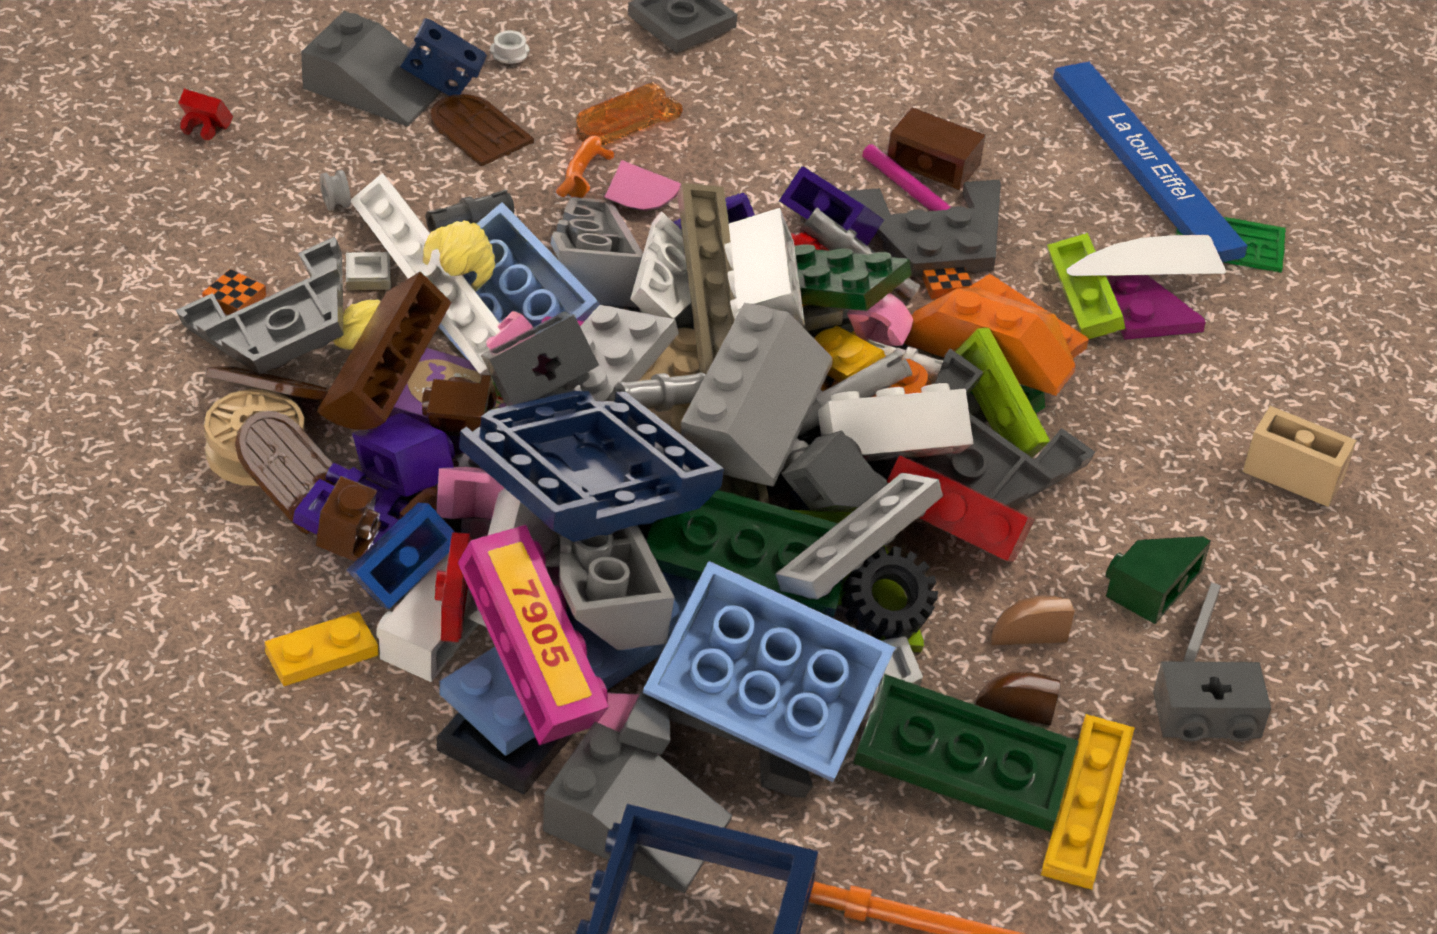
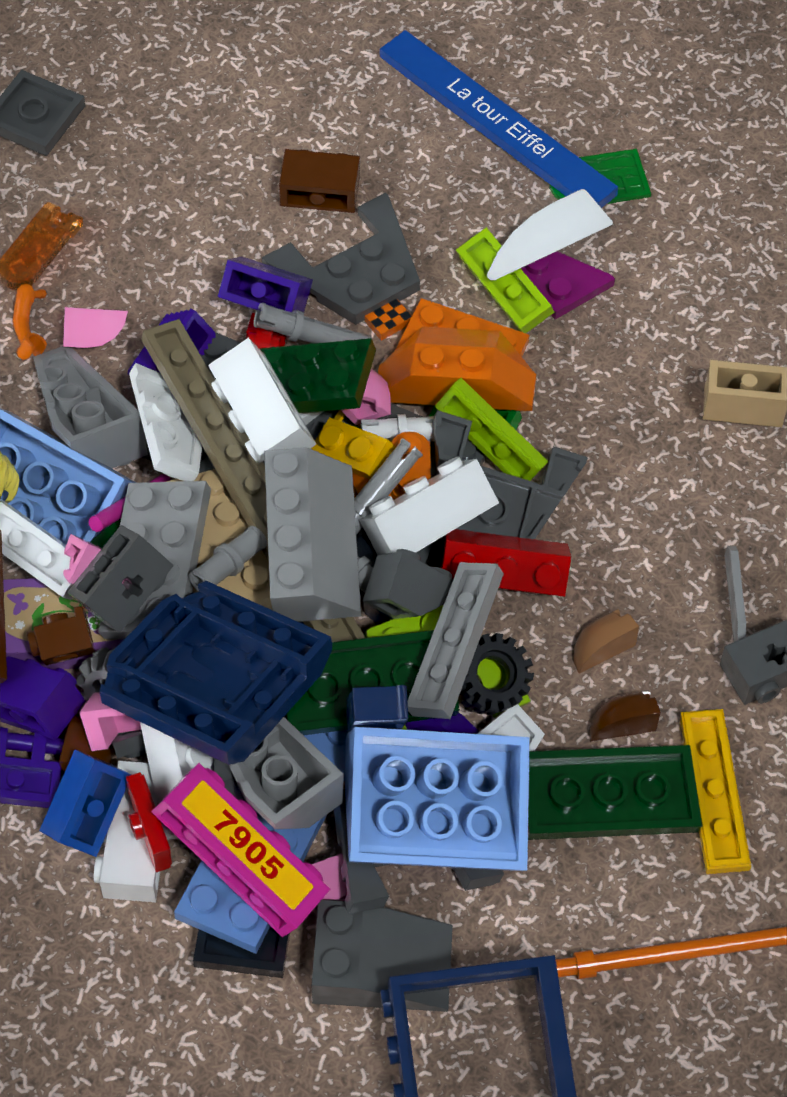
camera: 20 degrees left, 15 degrees up
yellow plate [264,611,378,687] -> none
reddish brown brick [316,476,381,562] -> none
dark pink bar [862,144,951,211] -> none
dark green slope [1105,536,1211,624] -> none
none -> dark blue piece [345,685,409,734]

